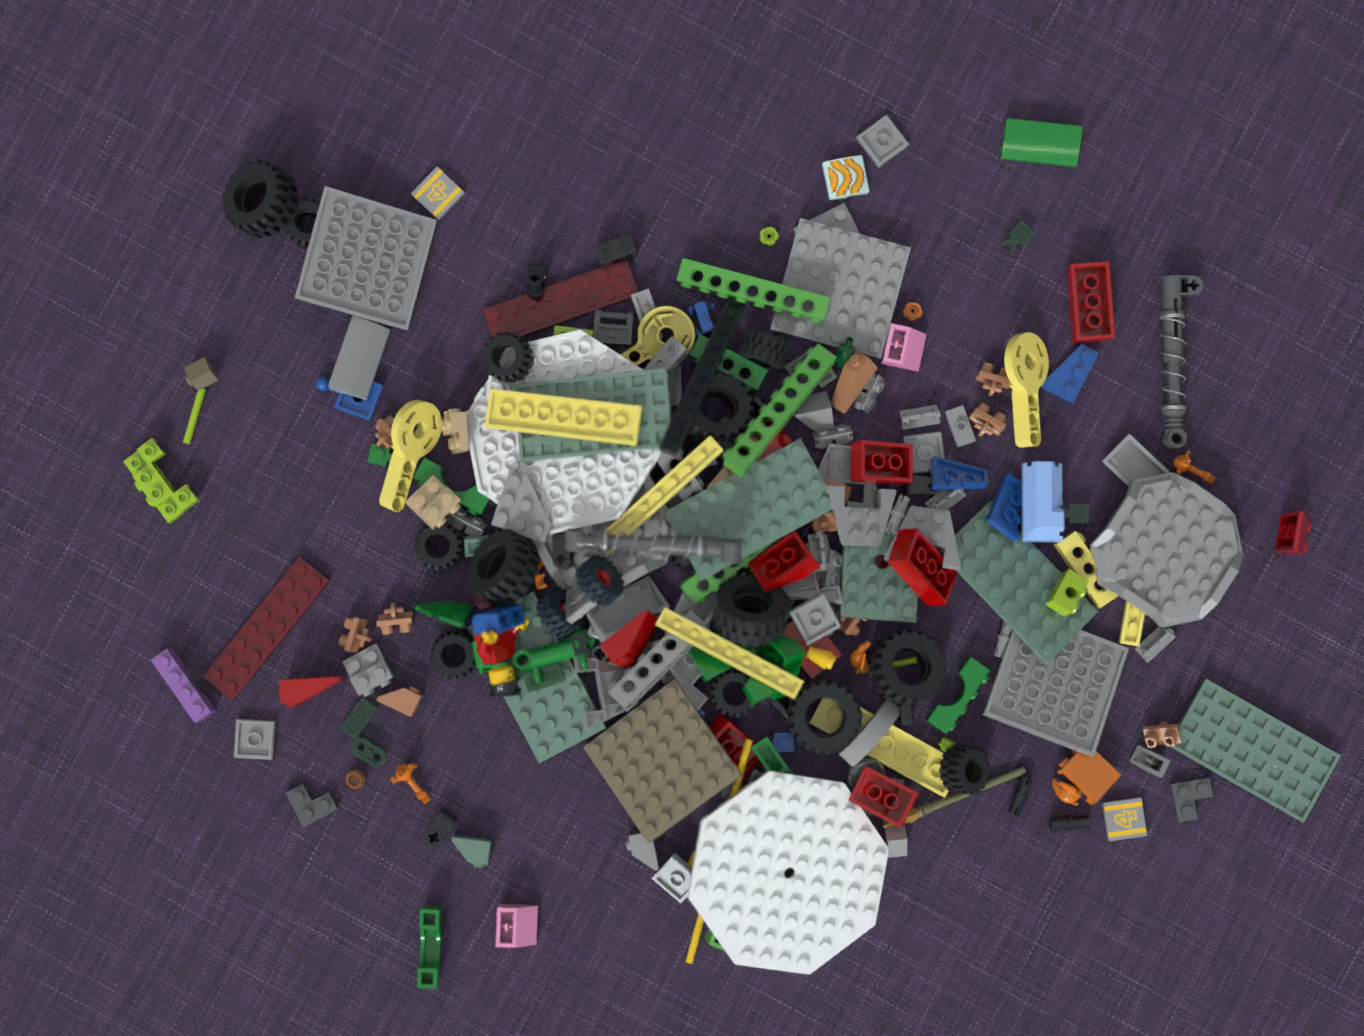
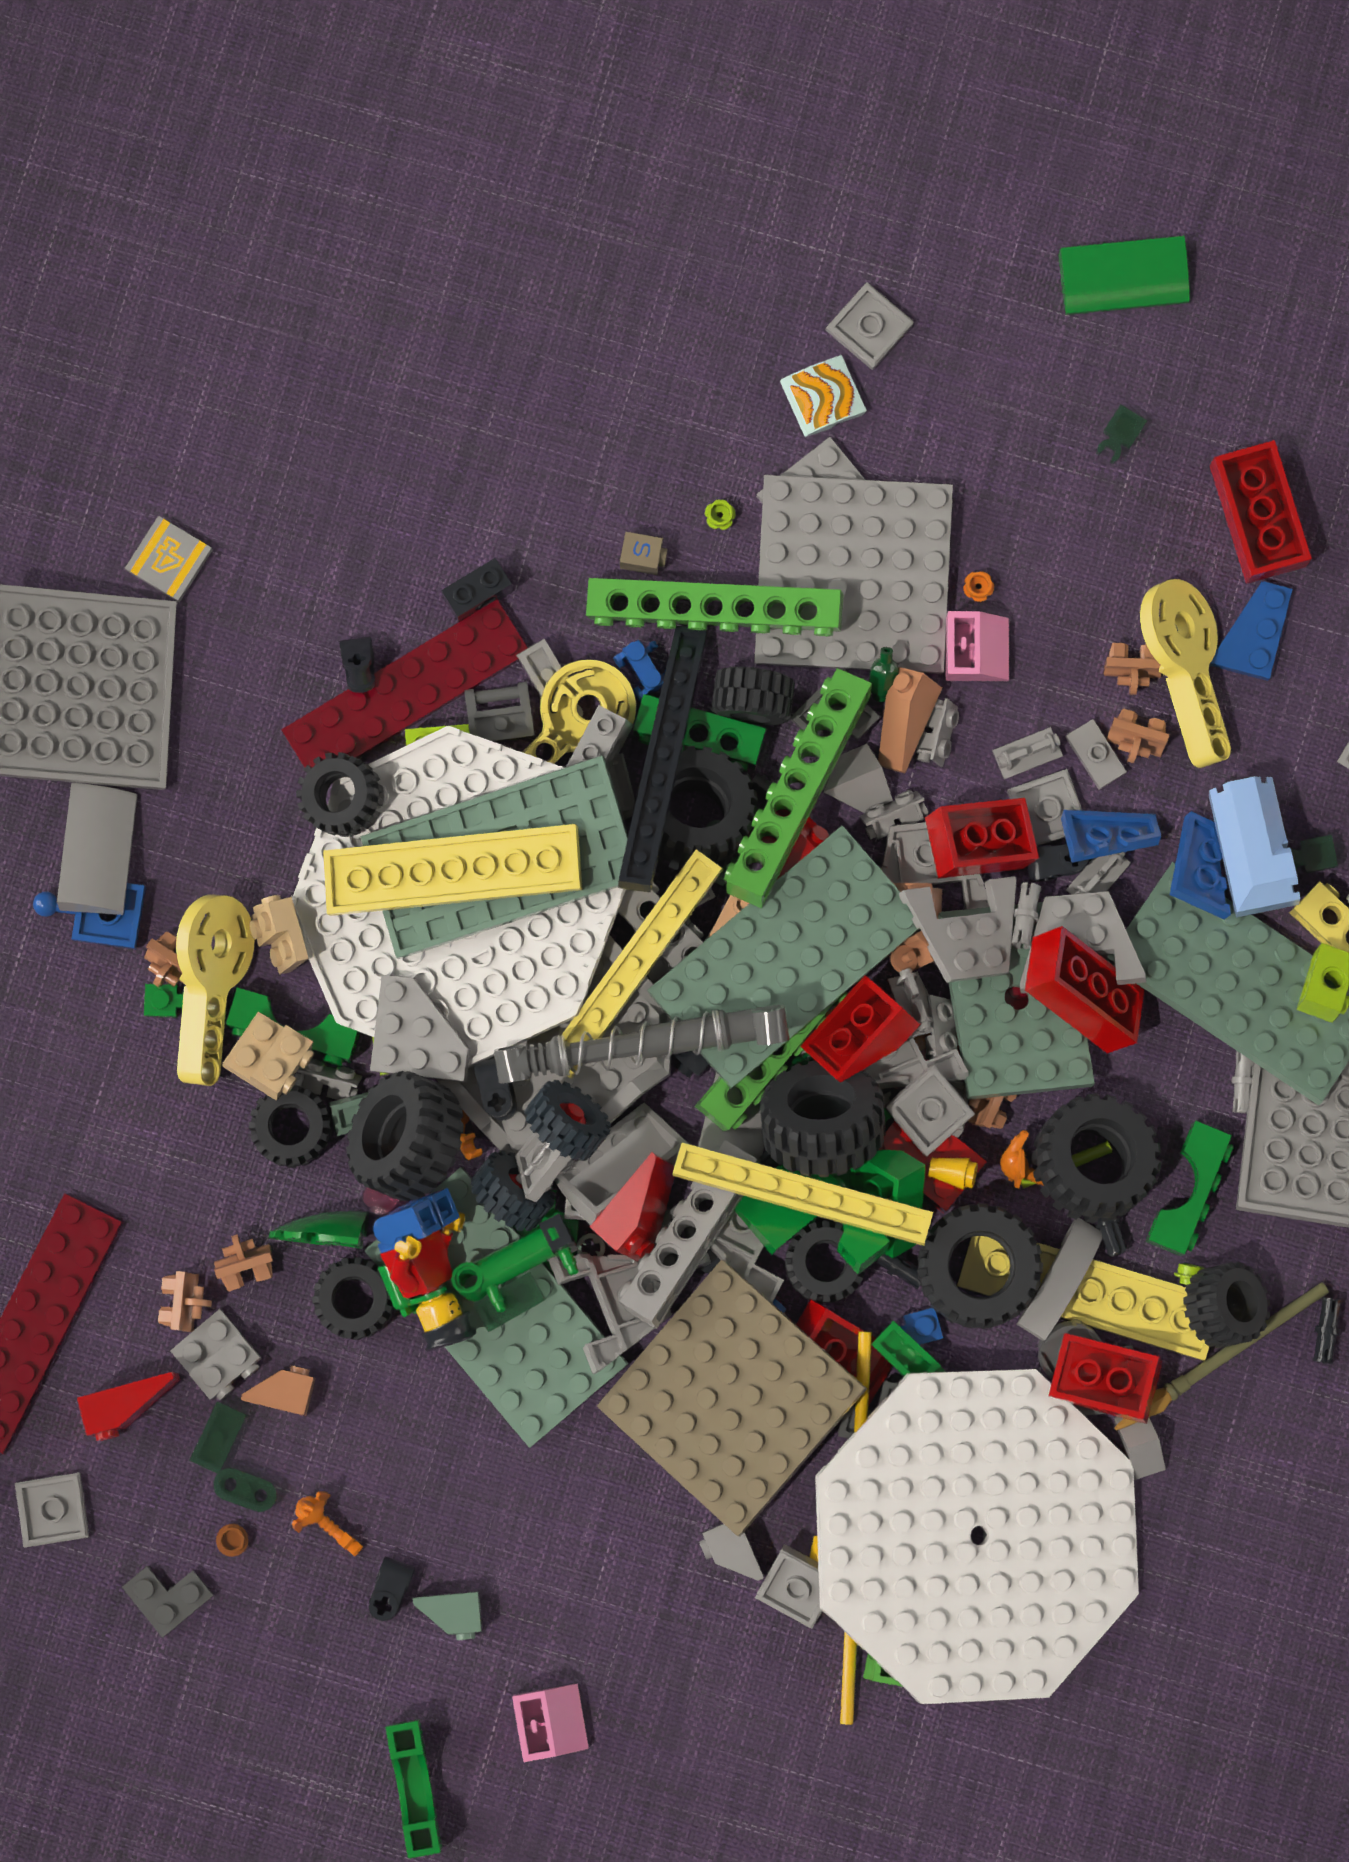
camera: 15 degrees left, 5 degrees down
none -> dark tan brick [620,531,668,575]

